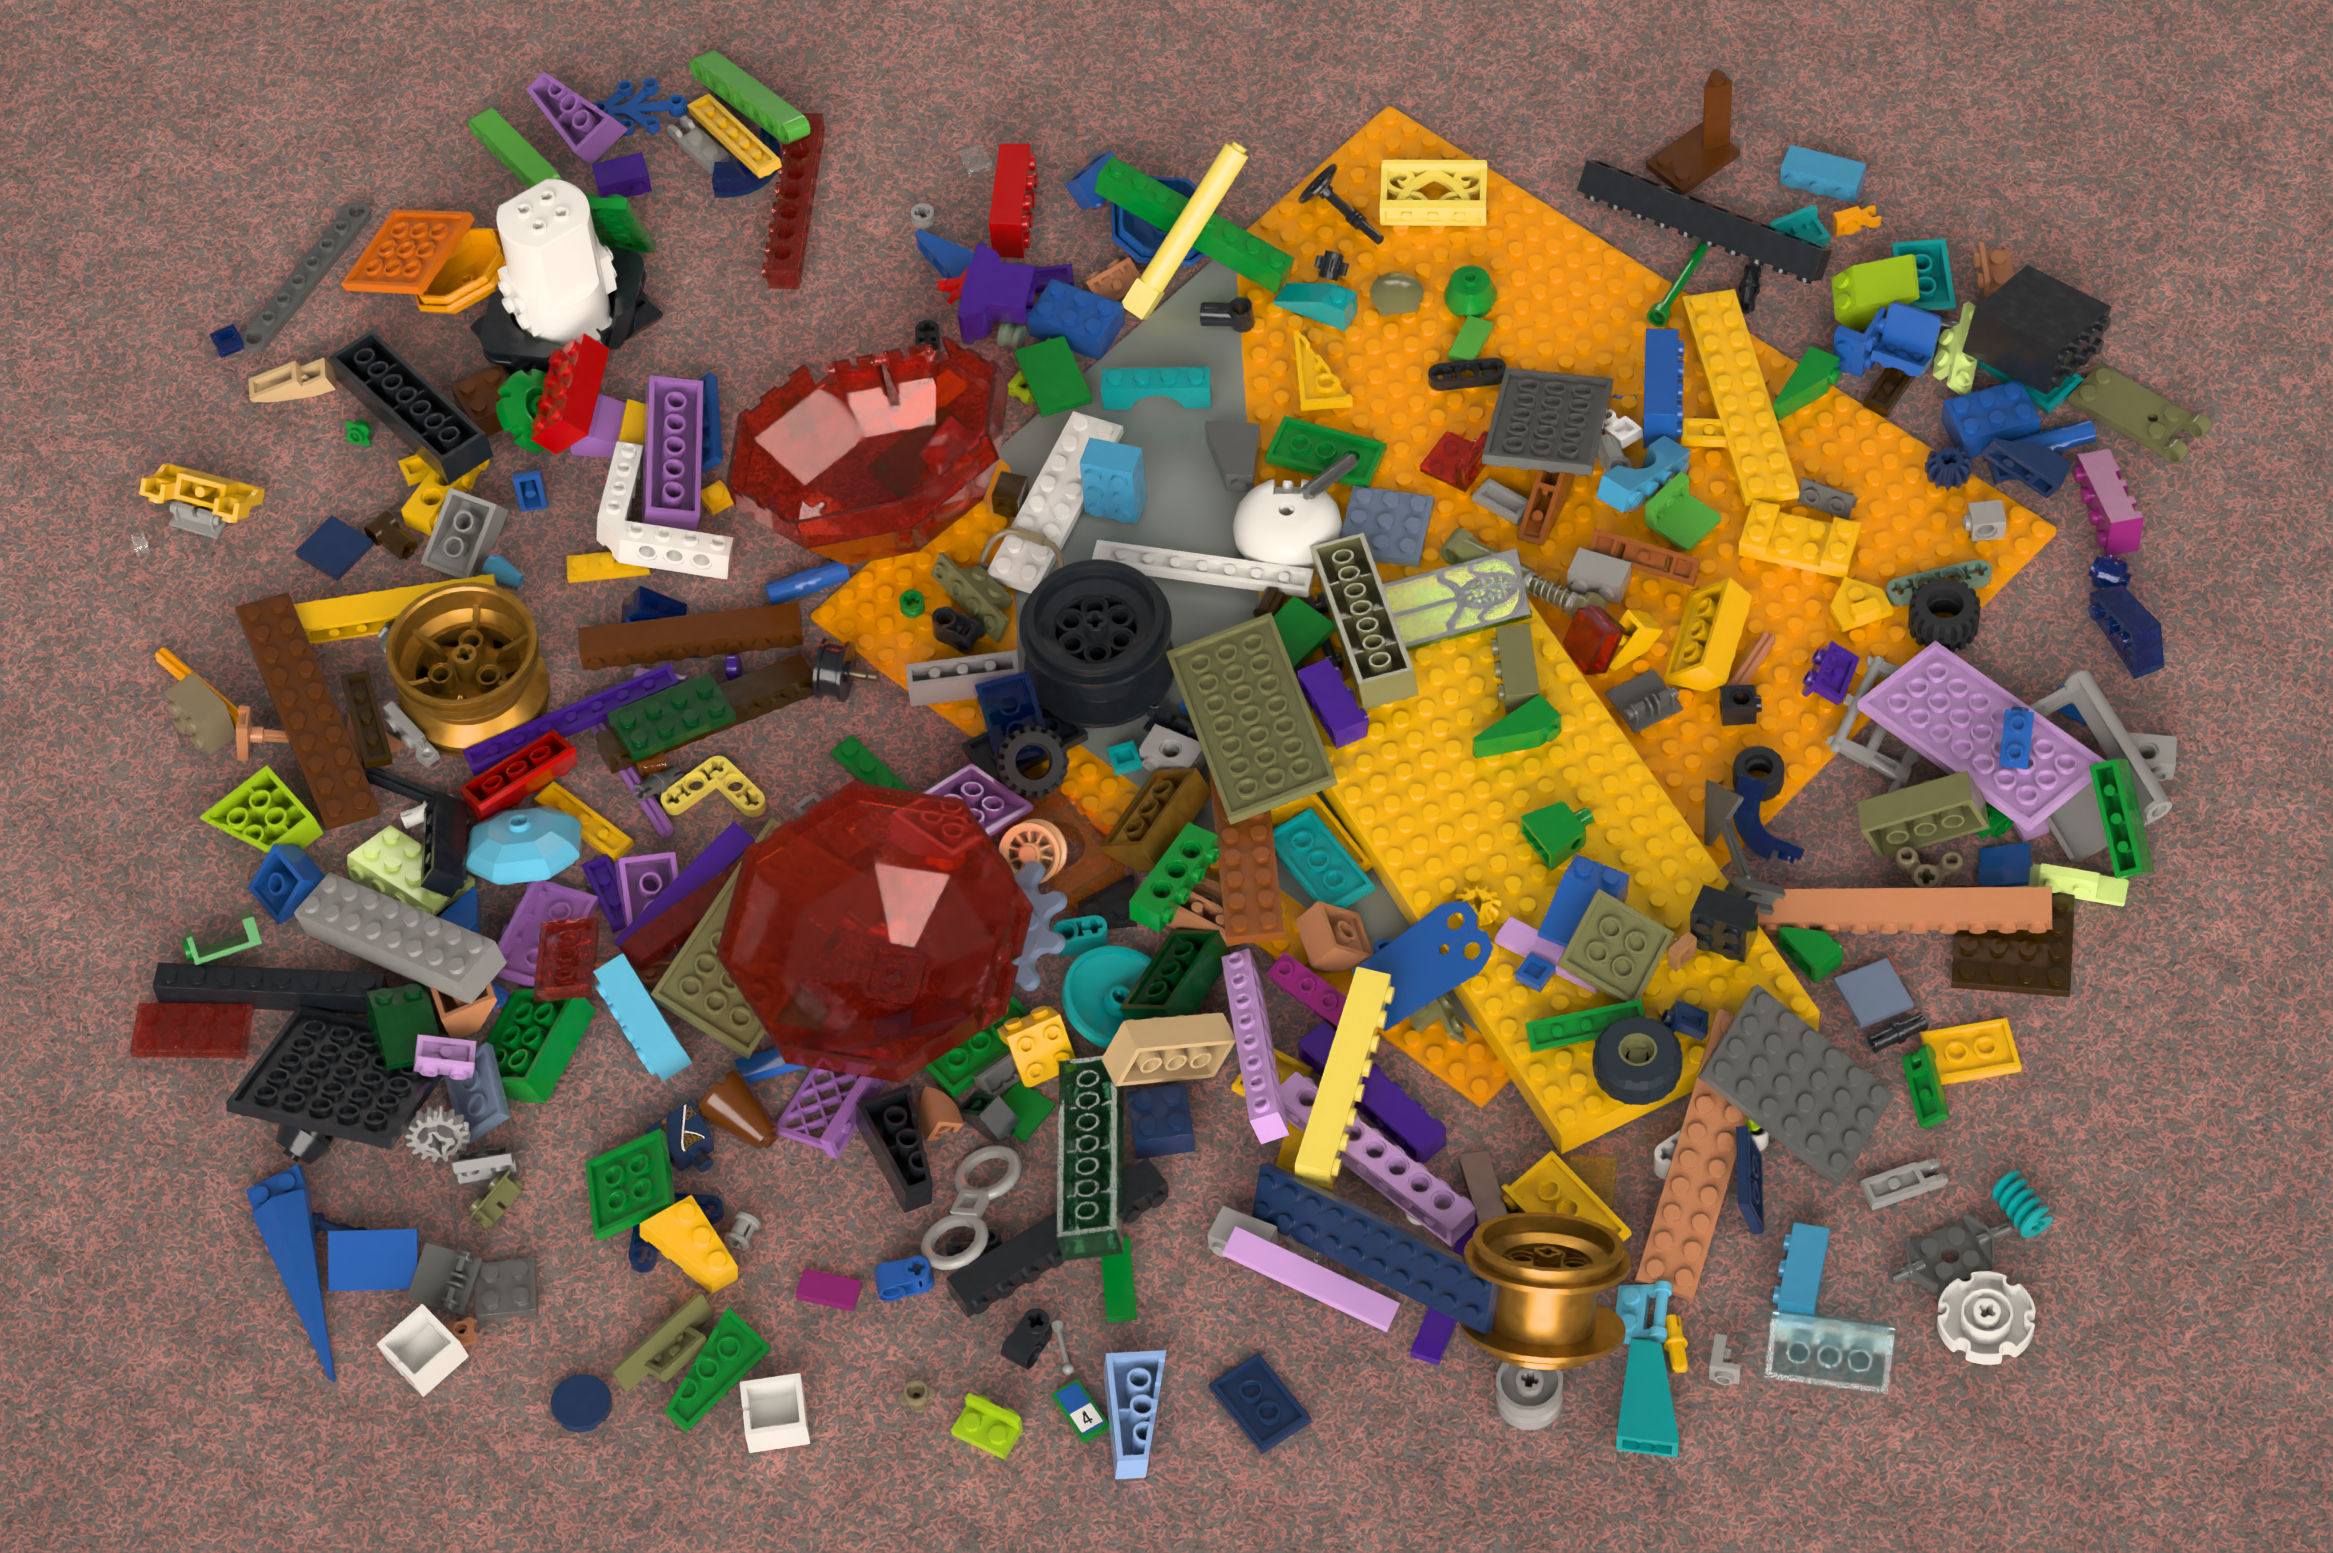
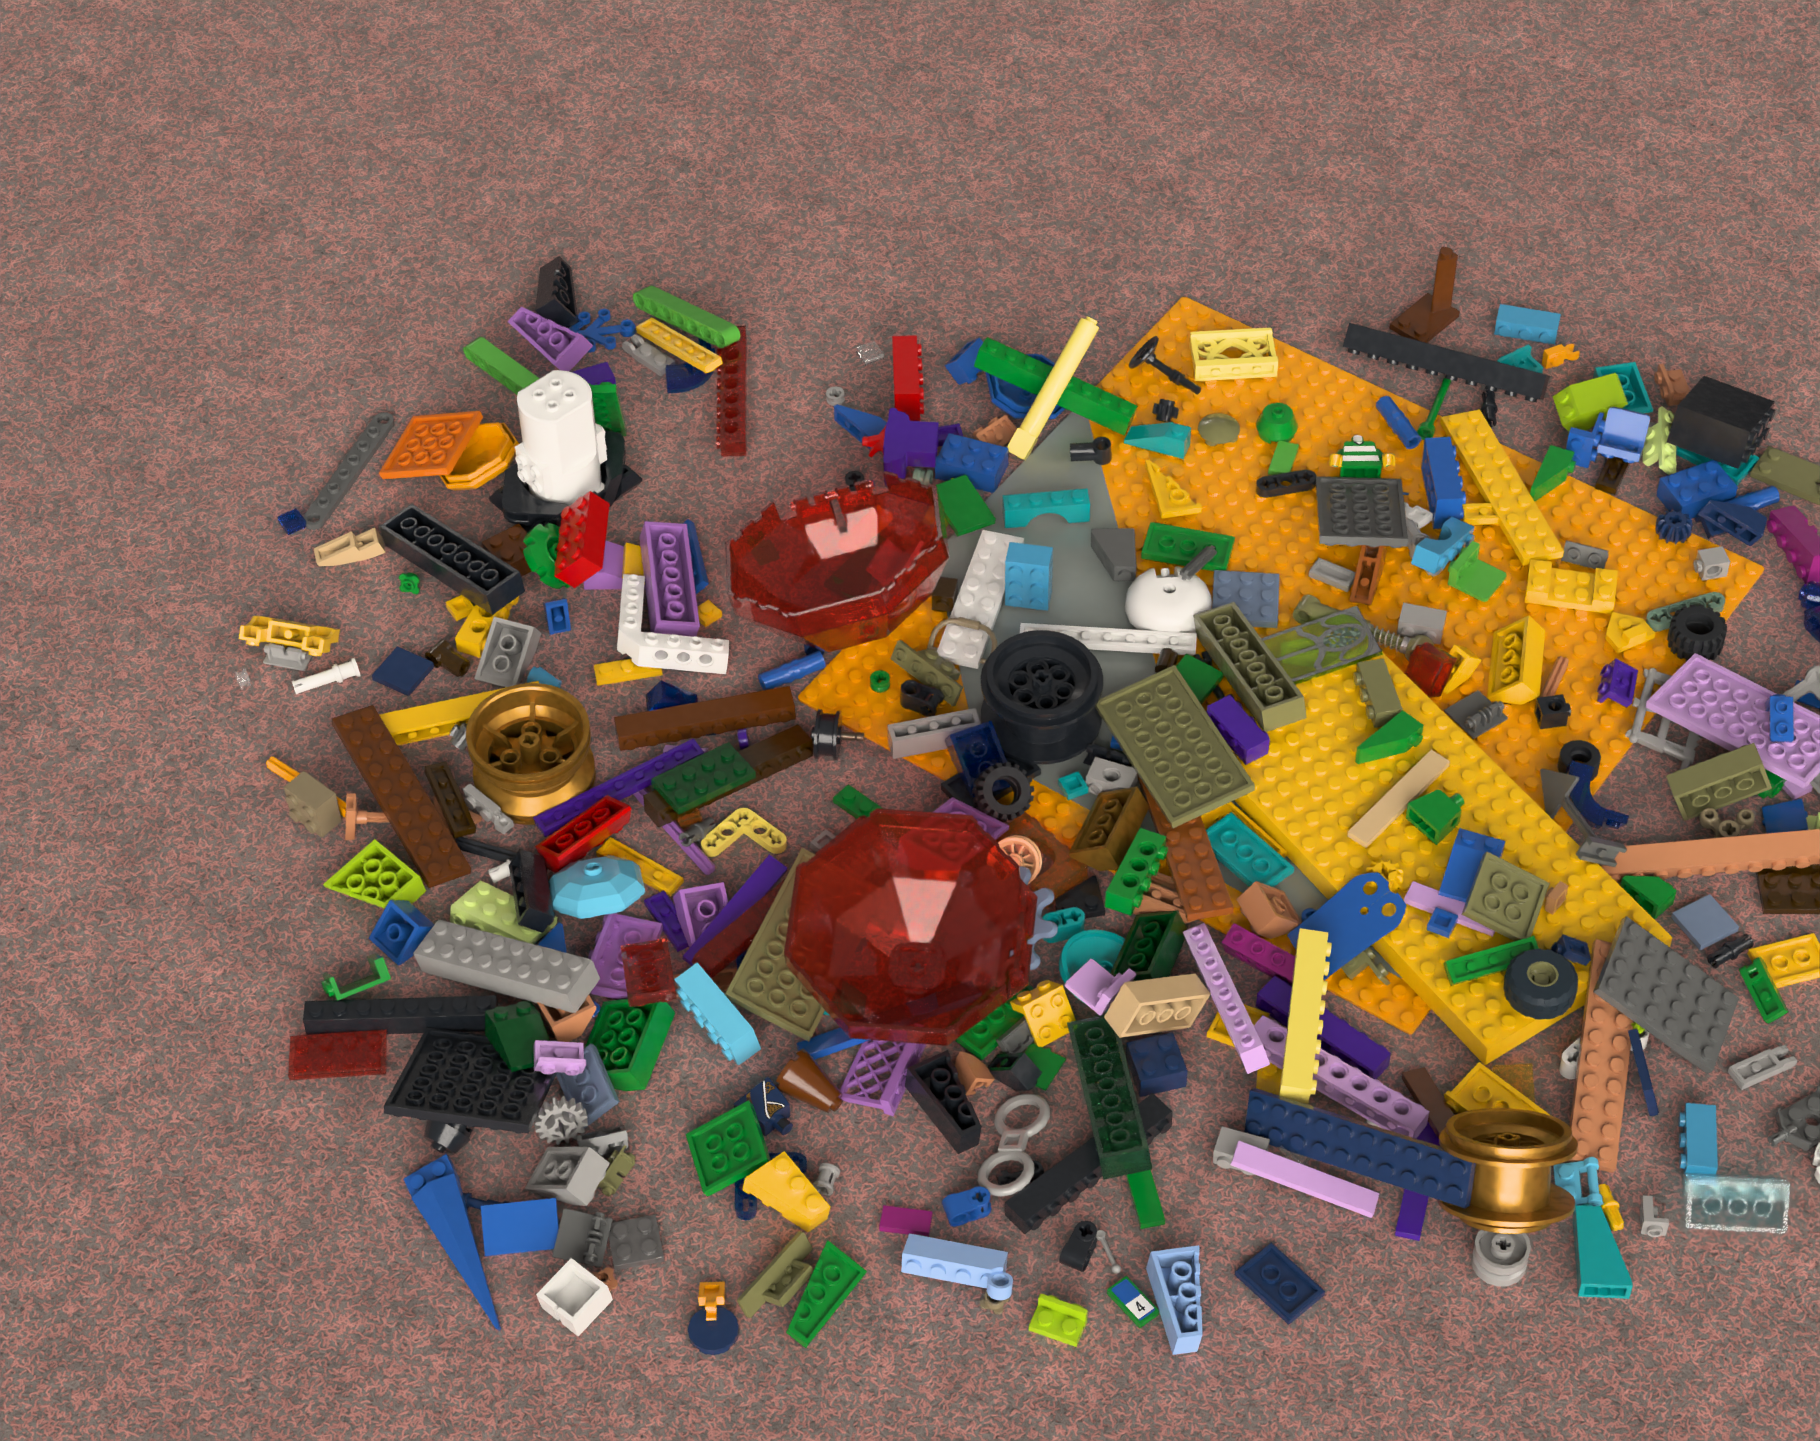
camera: 10 degrees left, 5 degrees down
white piece [740,1373,810,1453] -> none
clear red bracket [1420,431,1488,493] -> none
dark orange hinge [1588,528,1702,587] -> none
black brick [1690,885,1759,963] -> none
none -> white pin [292,658,361,695]
none -> light grey slope [525,1147,610,1206]
none -> black wedge [535,256,579,328]
none -> light orange plate [698,1281,725,1321]
none -> light blue hinge [901,1233,1013,1300]
none -> lavender bracket [1064,959,1137,1016]
none -> torso [1329,435,1395,478]
none -> tan tile [1347,749,1450,848]
none -> blue axle [1376,396,1421,449]

